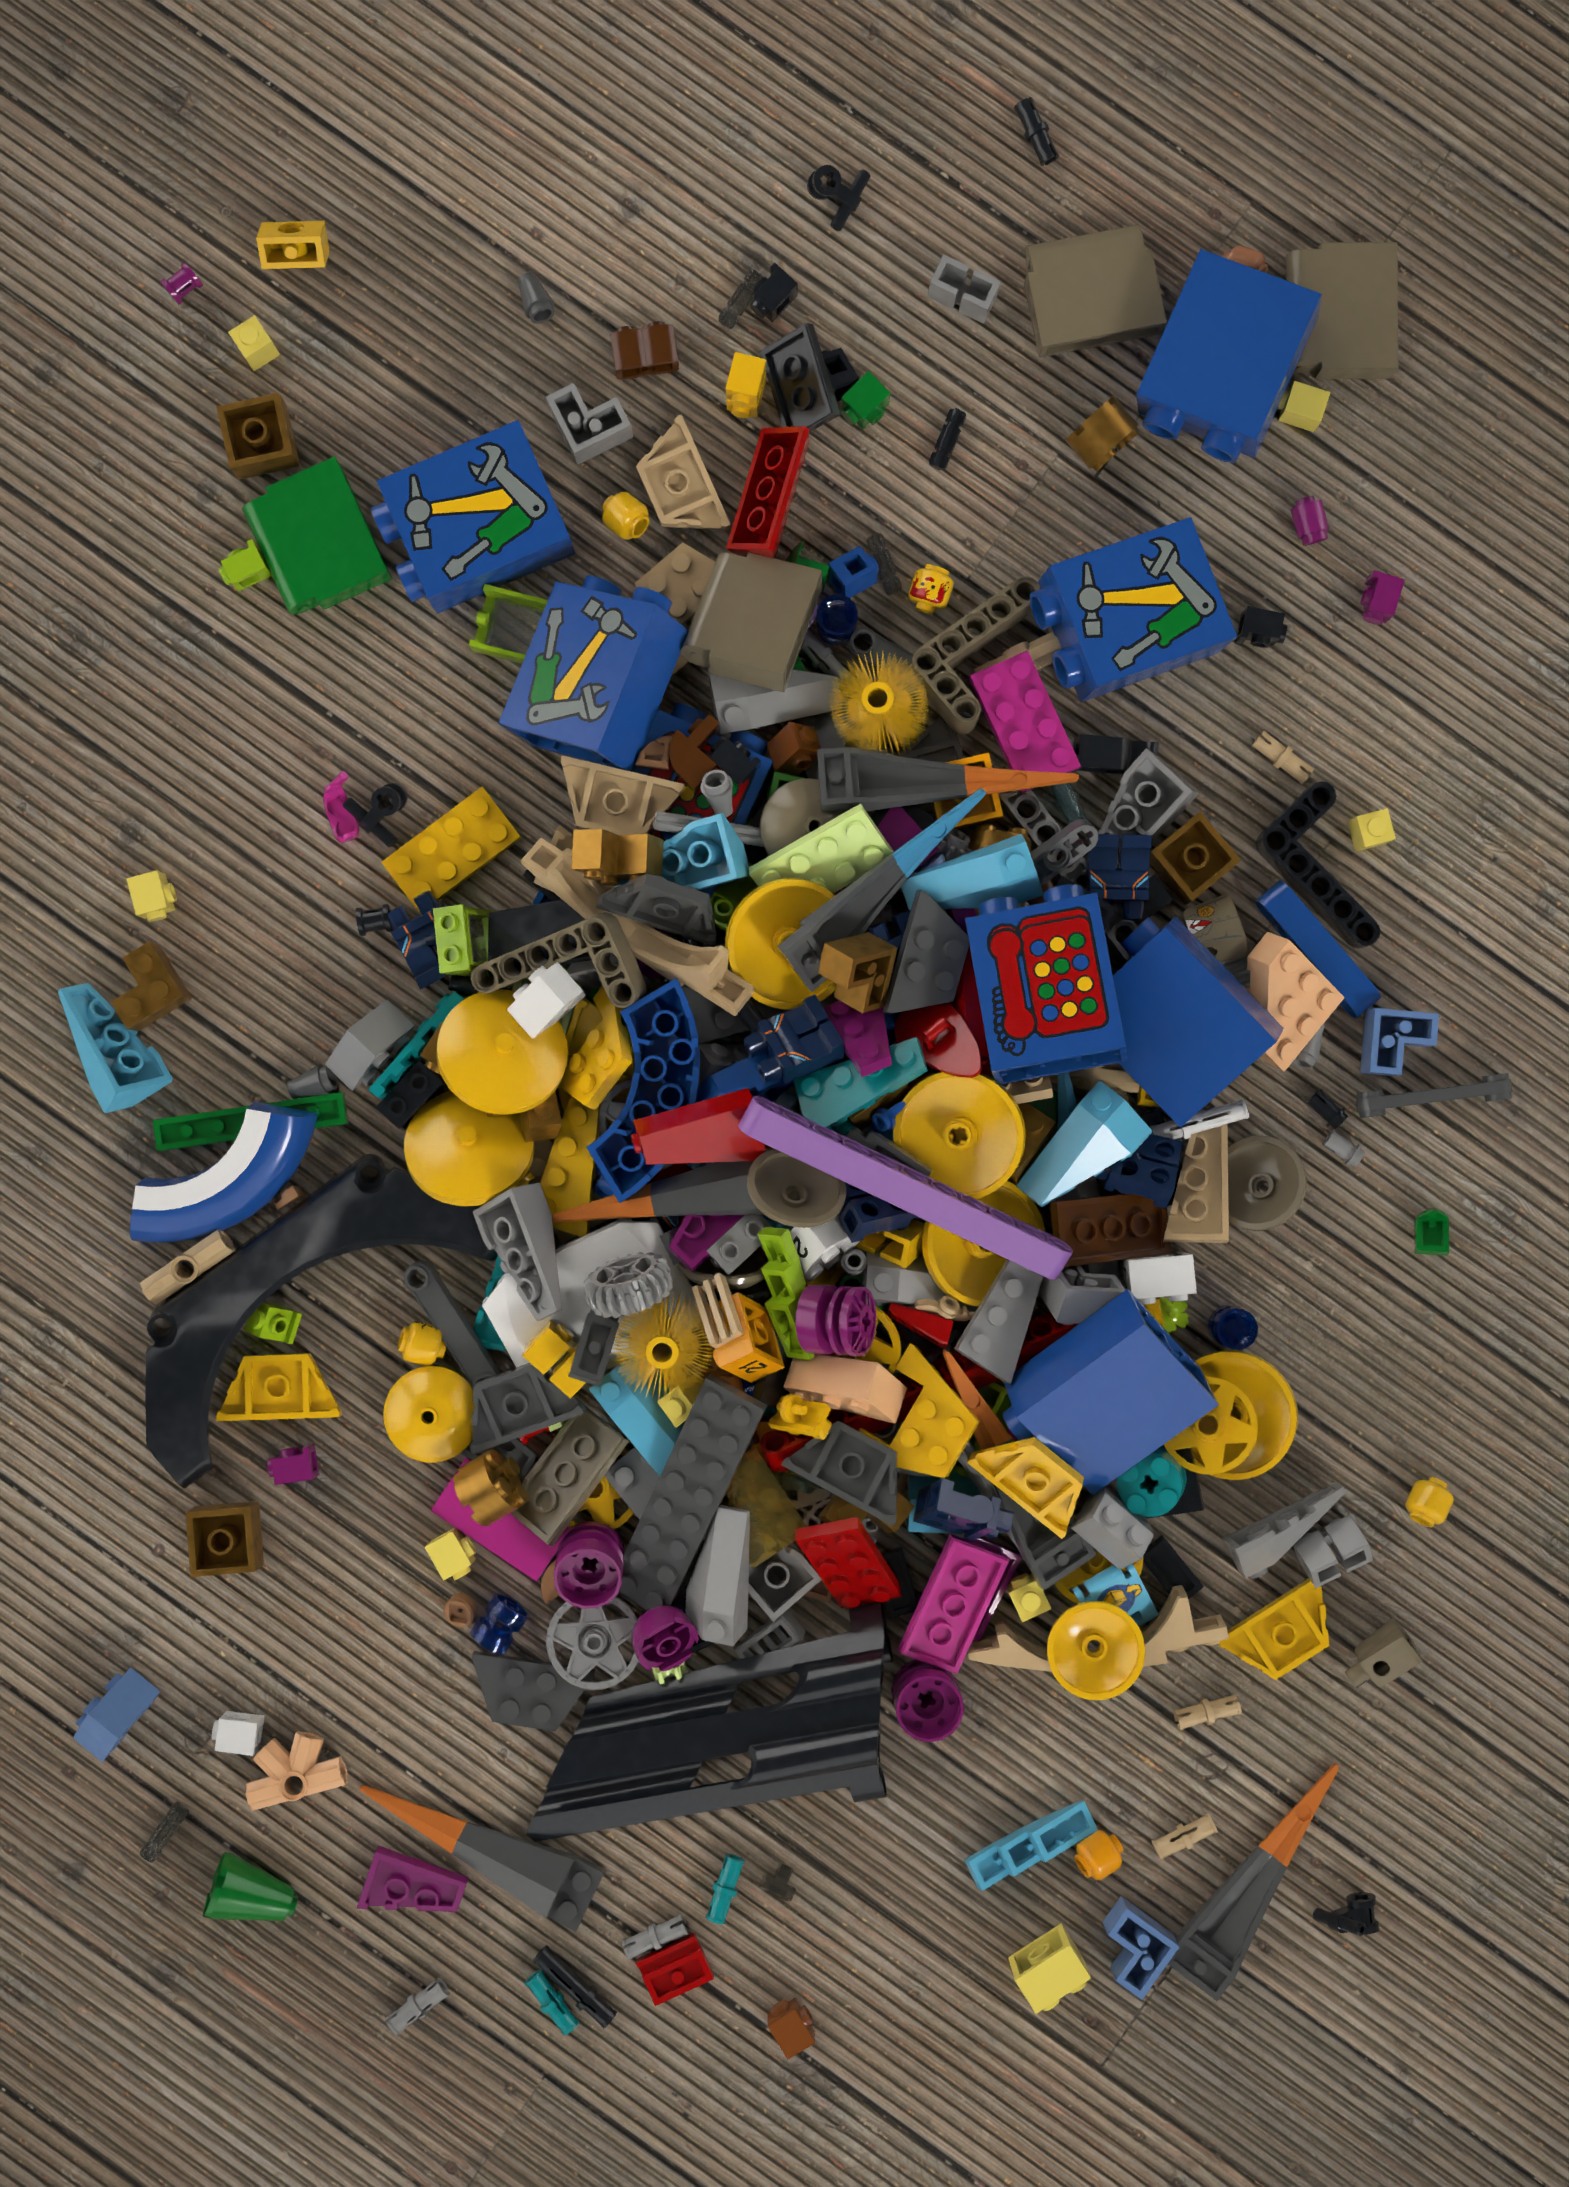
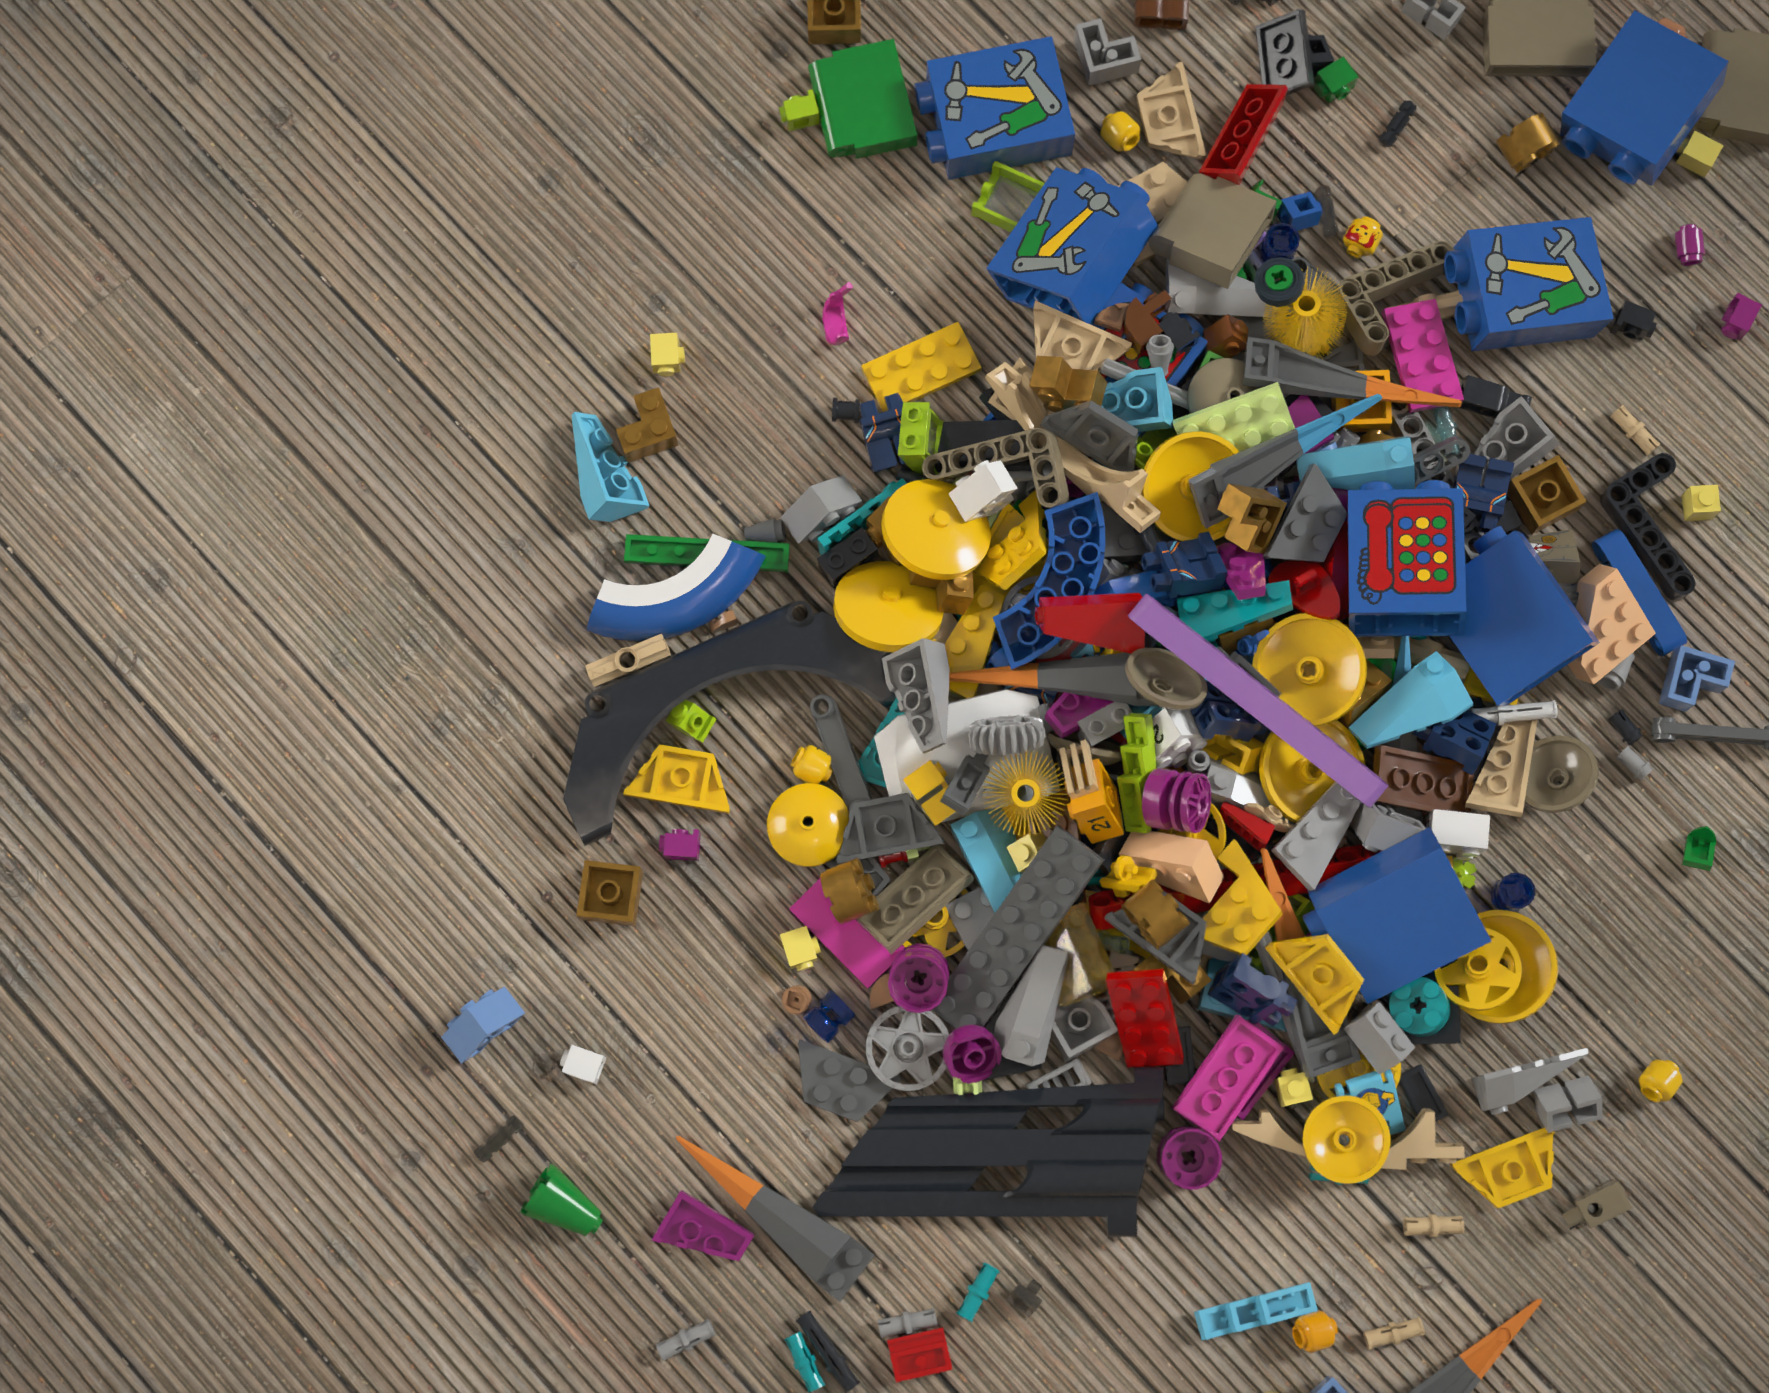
camera: 20 degrees right, 10 degrees down
light nougat piece [245,1731,348,1811] -> none
black piece [343,783,408,847] -> none
yellow piece [725,352,766,418] -> none
none -> pearl gold brick [1122,879,1190,949]
none -> black wheel [1254,257,1304,307]

